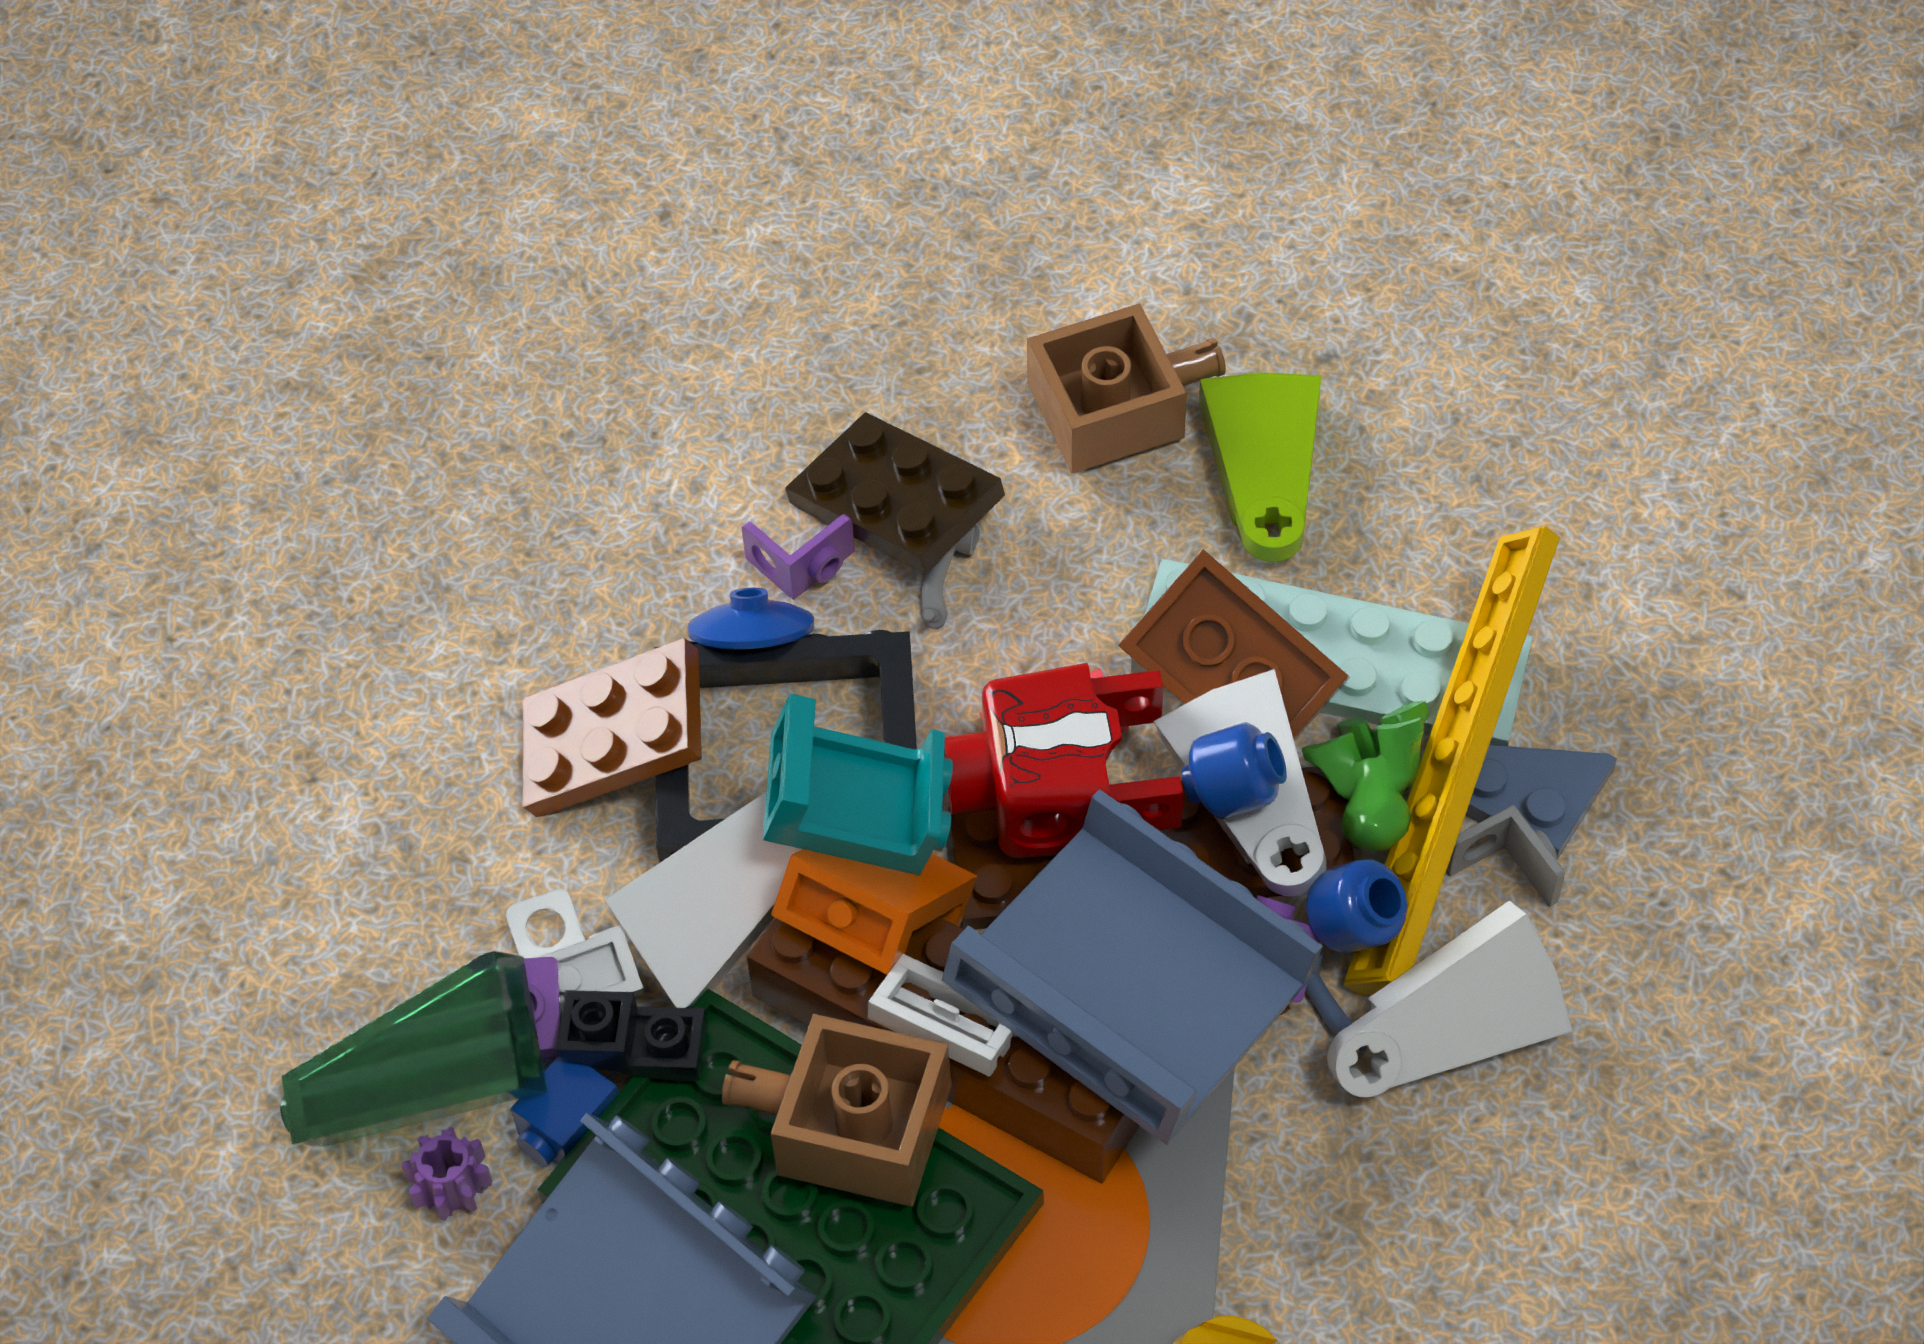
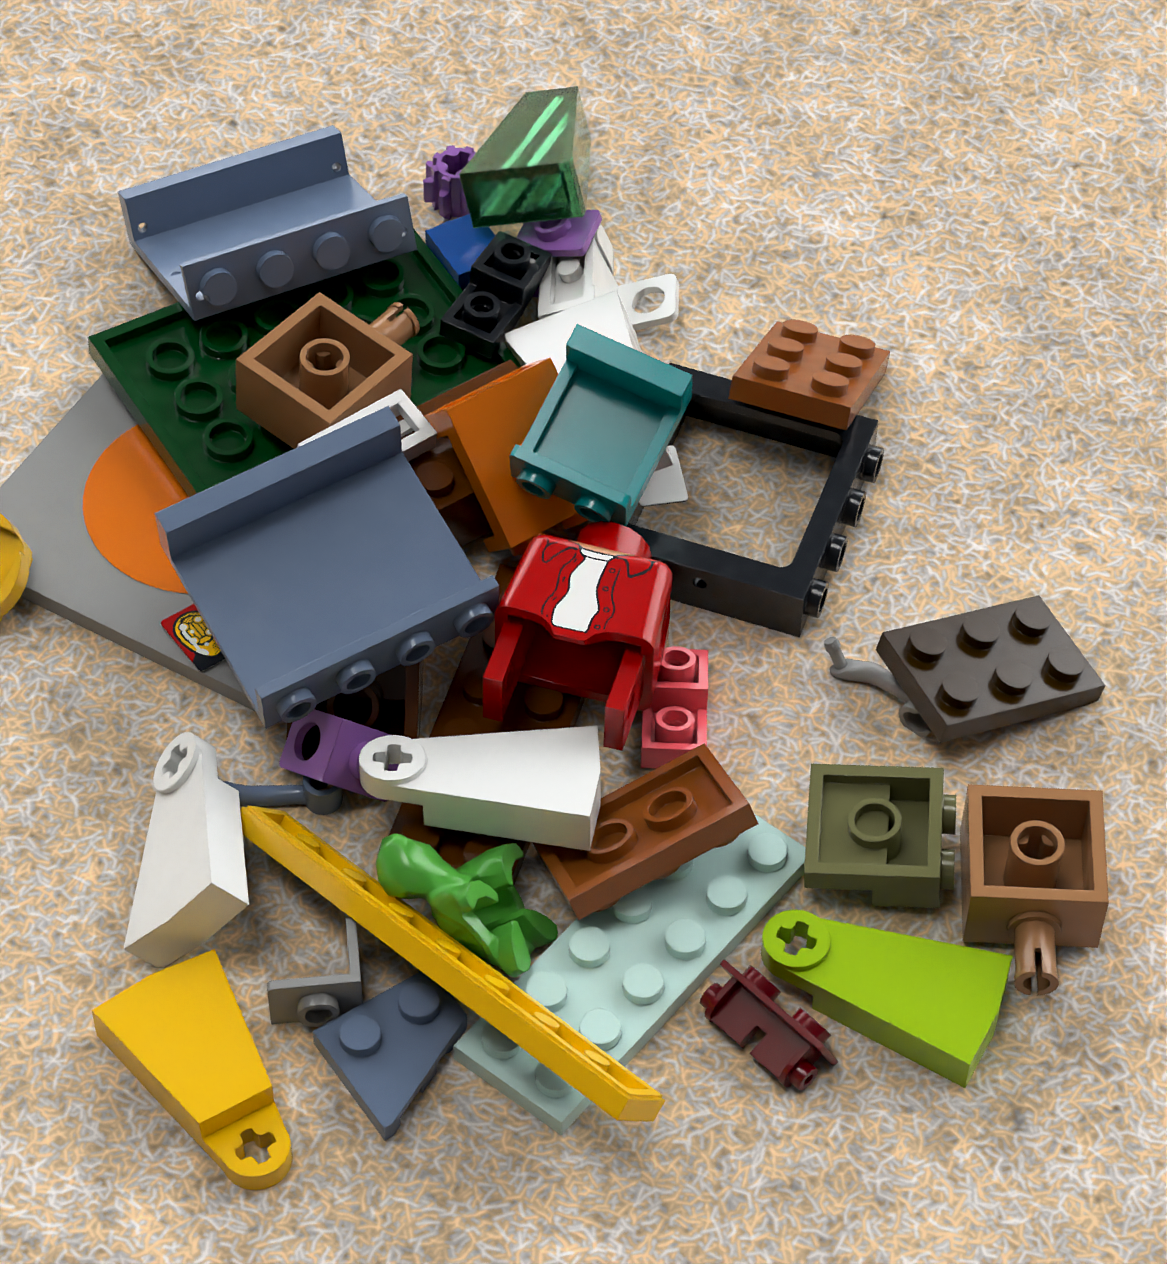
camera: 110 degrees right, 5 degrees down
blue dish [687,587,815,649] -> none
medium lavender bracket [741,514,855,600] -> none
blue head [1181,722,1287,819] -> none
blue head [1306,859,1407,953] -> none
none -> yellow piece [92,949,292,1190]
none -> sticker [161,604,225,671]
none -> dark red hinge [700,959,838,1091]
none -> olive plate [804,763,957,908]

